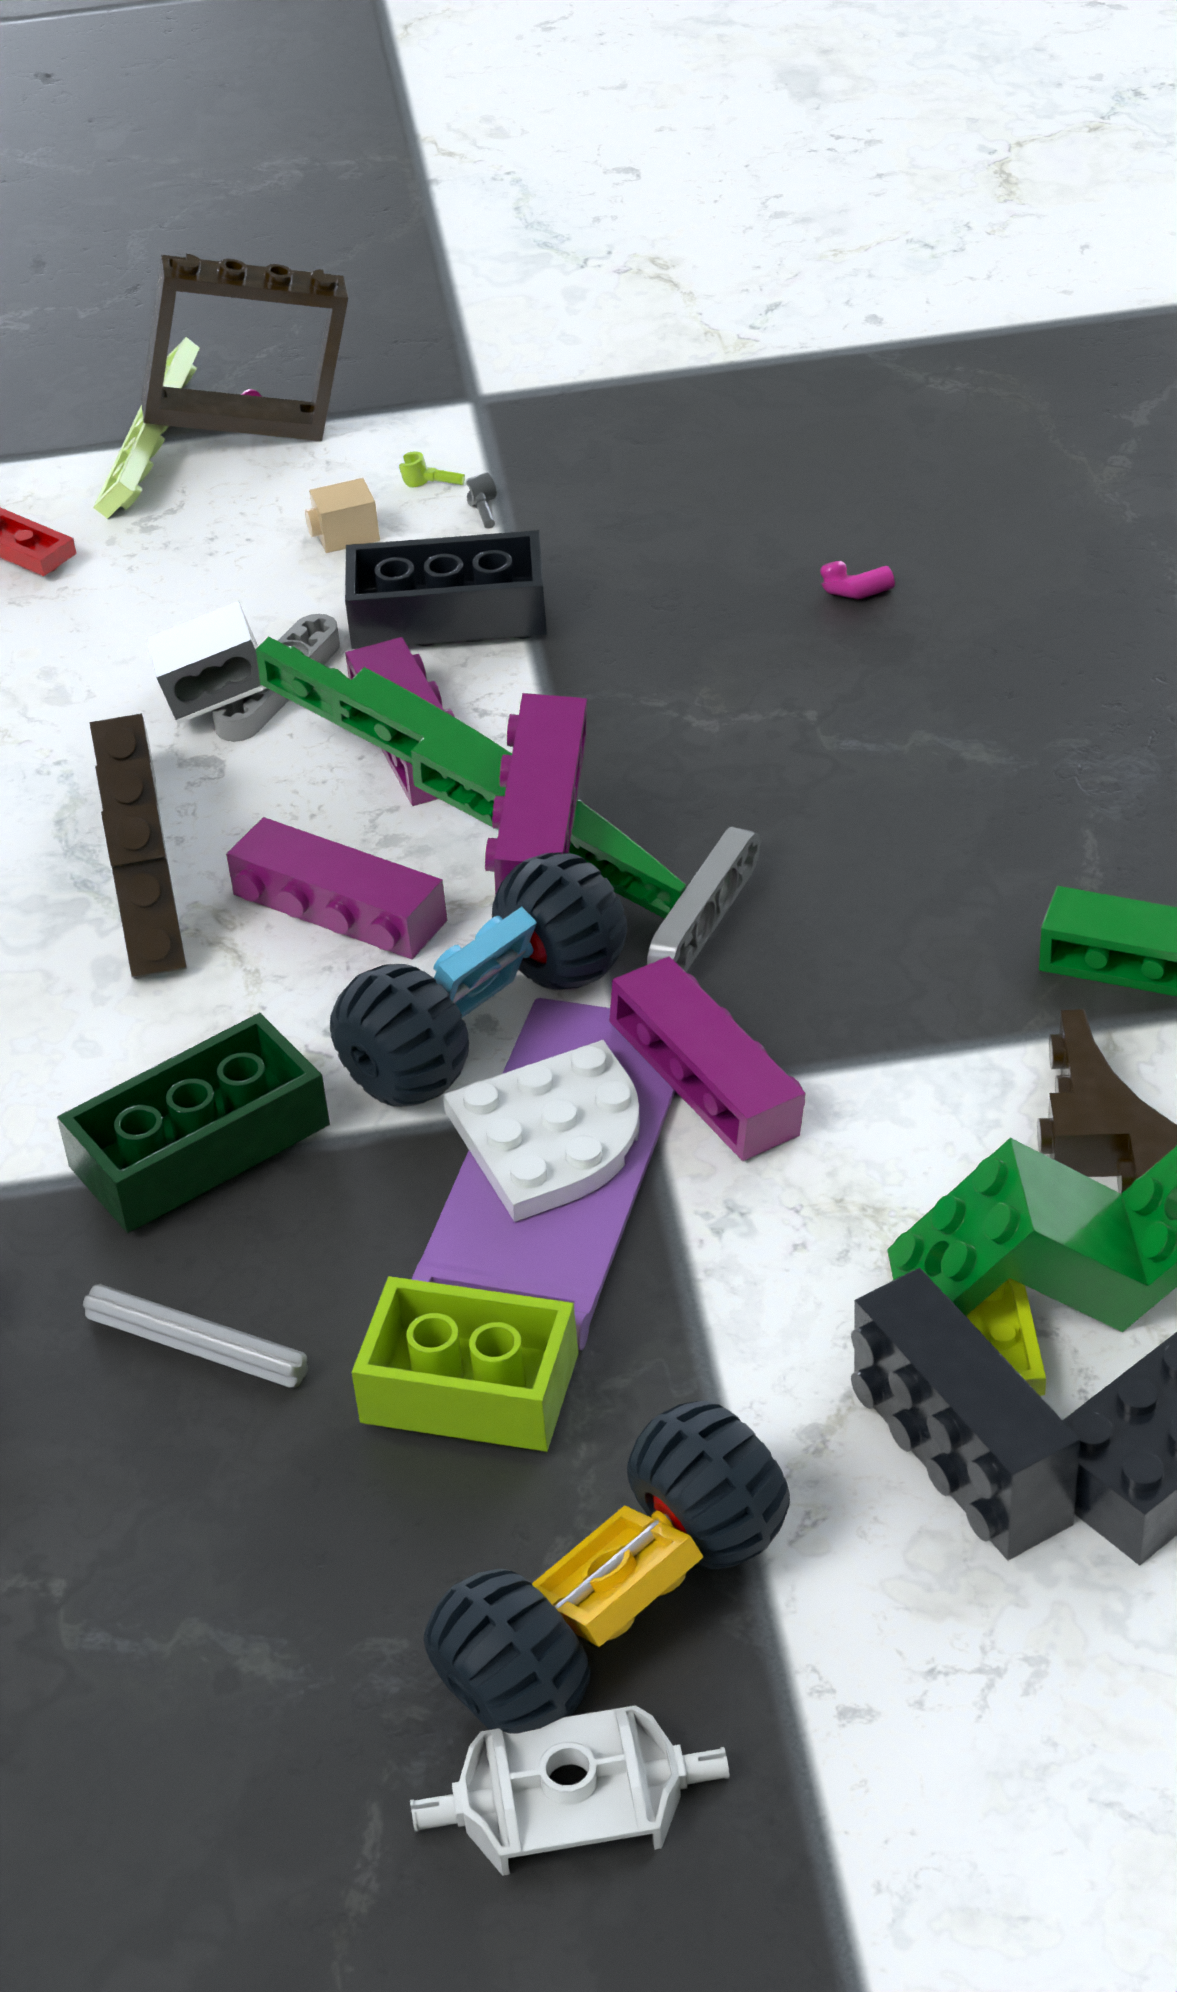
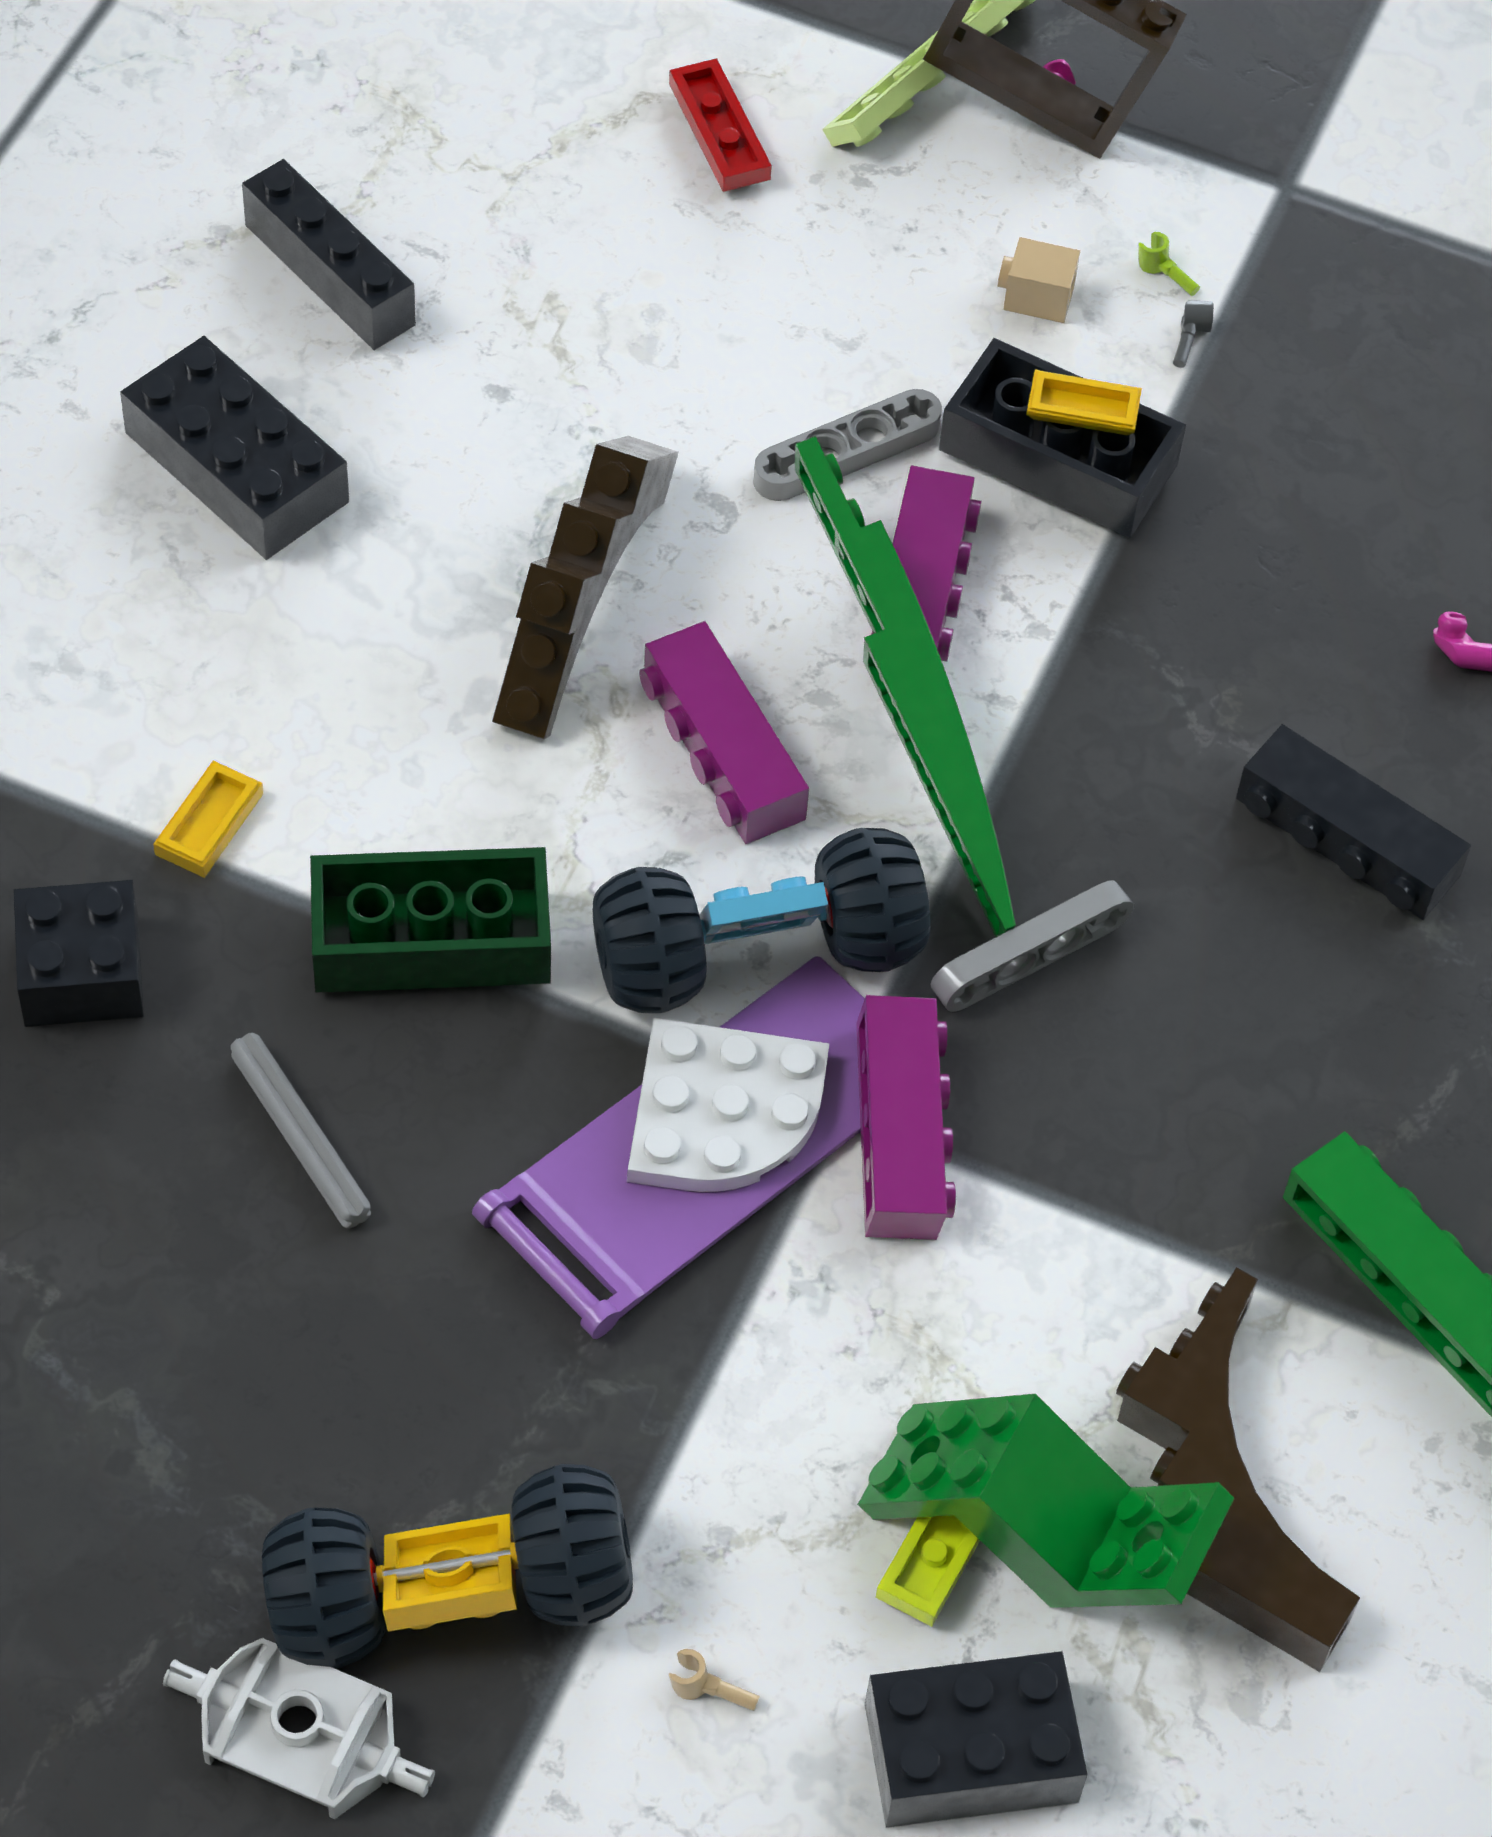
camera: 25 degrees right, 15 degrees up
piece [147,601,267,724] -> none
lime brick [351,1276,578,1452] -> none
magenta brick [485,693,587,894] -> none
black brick [851,1267,1080,1561] -> none
none -> tan hand [669,1649,760,1711]
none -> yellow tile [1027,370,1142,435]
none -> black brick [1236,724,1471,920]

